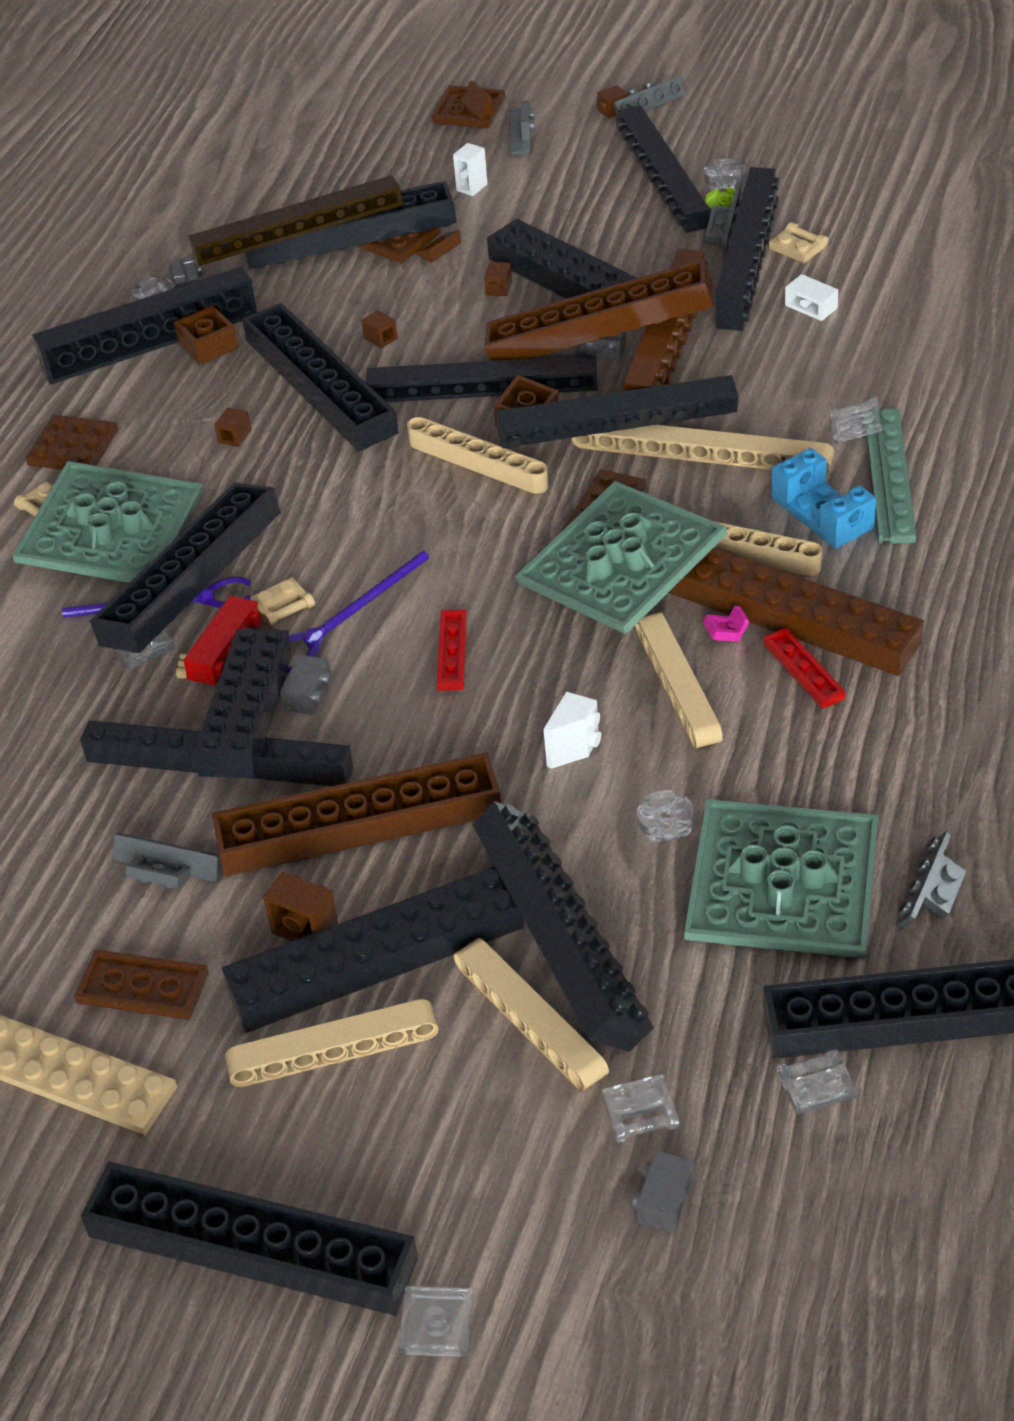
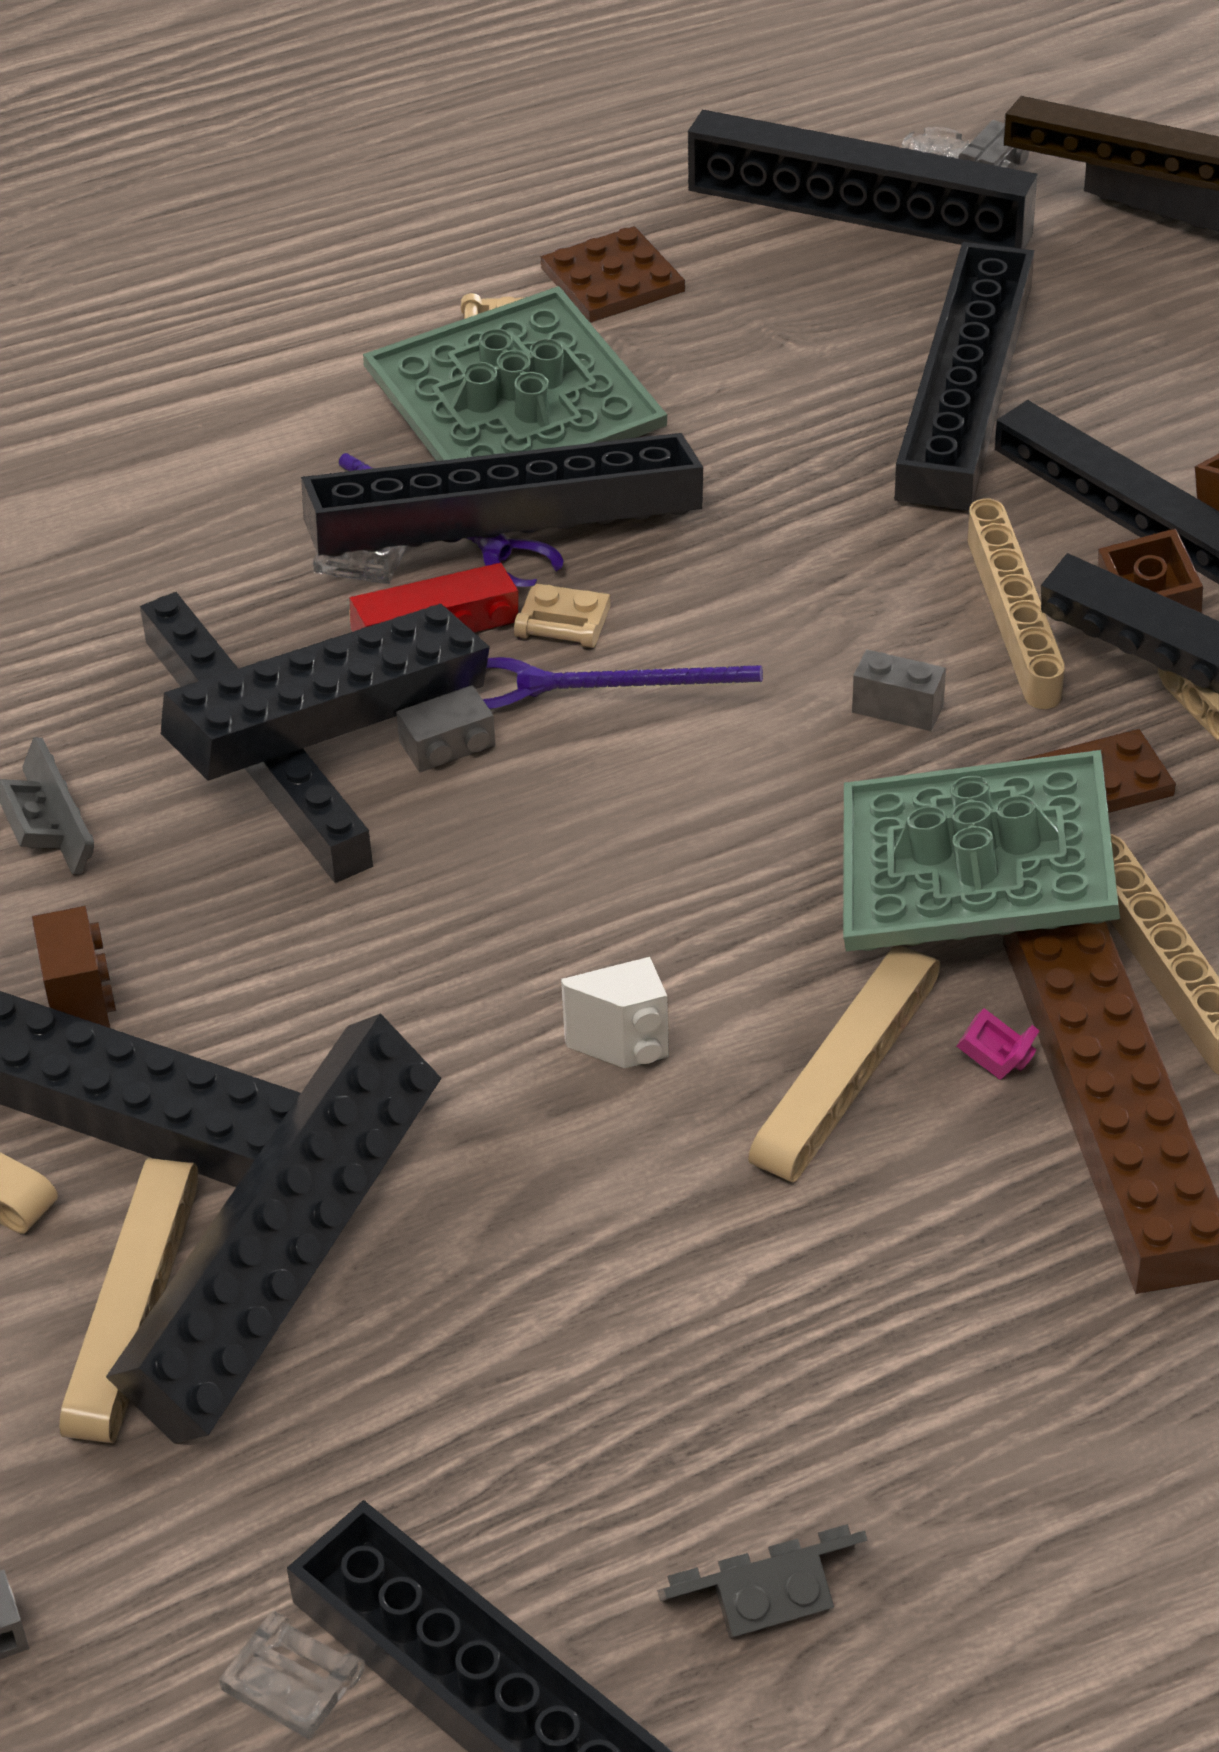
camera: 45 degrees right, 0 degrees up
reddish brown brick [174,306,238,365] -> none
reddish brown brick [211,752,501,877] -> none
reddish brown brick [215,408,251,447] -> none
reddish brown brick [361,310,398,348] -> none
red plate [437,609,467,691] -> none
clear plate [602,1074,679,1143] -> none
clear plate [637,790,694,842] -> none
sand green plate [684,799,879,959] -> none
red plate [763,627,846,709] -> none
none -> flat silver brick [852,649,946,731]

